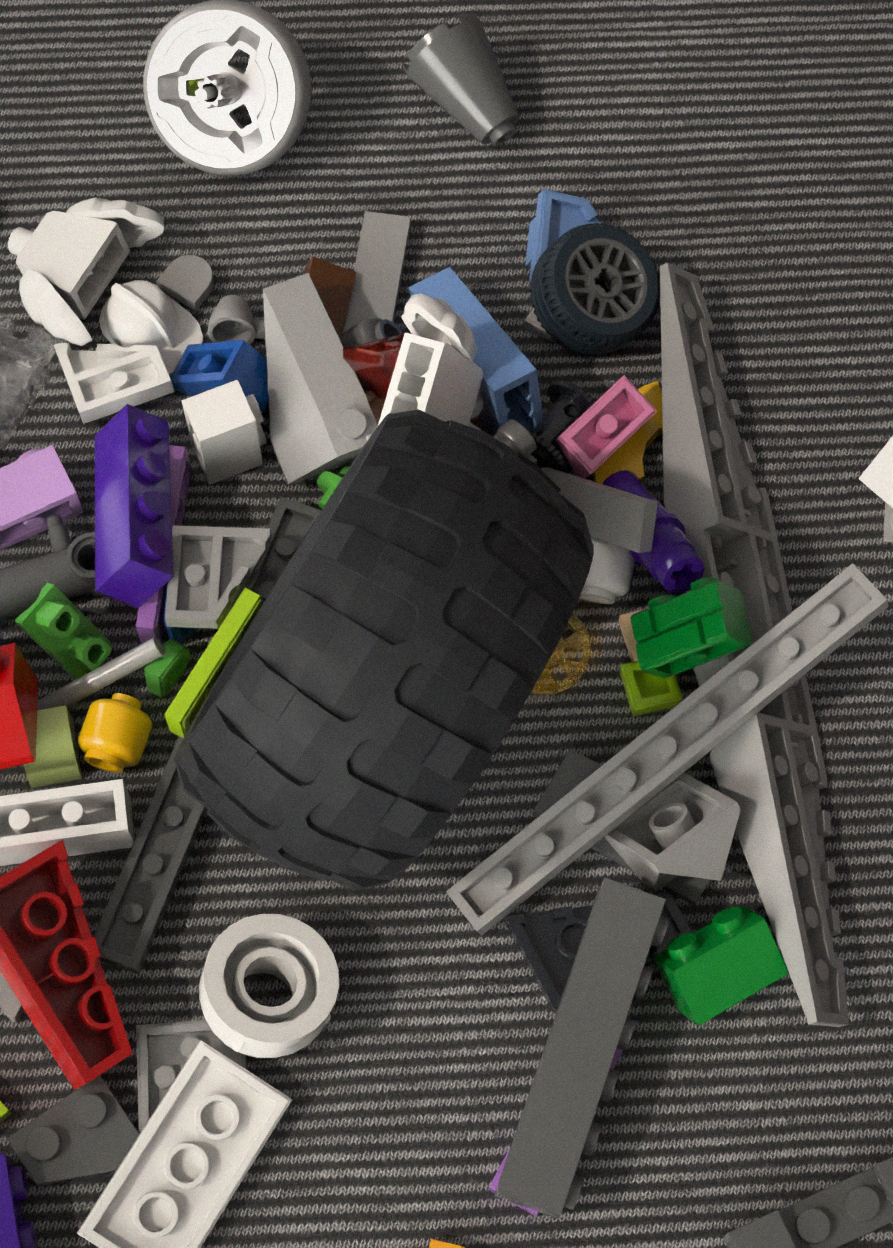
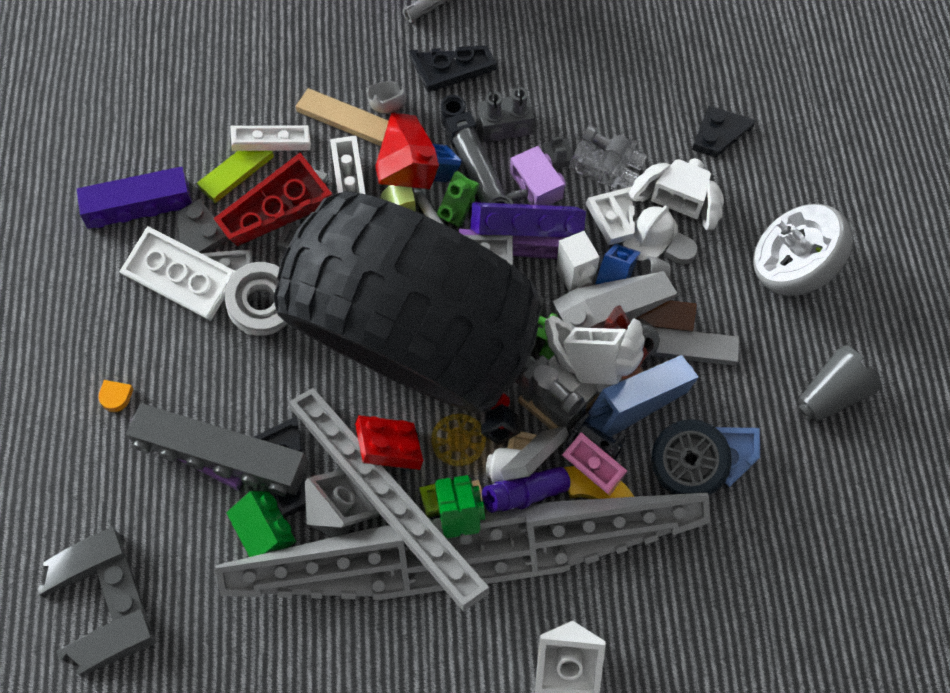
camera: 90 degrees right, 5 degrees down
none -> red plate [355,415,424,470]

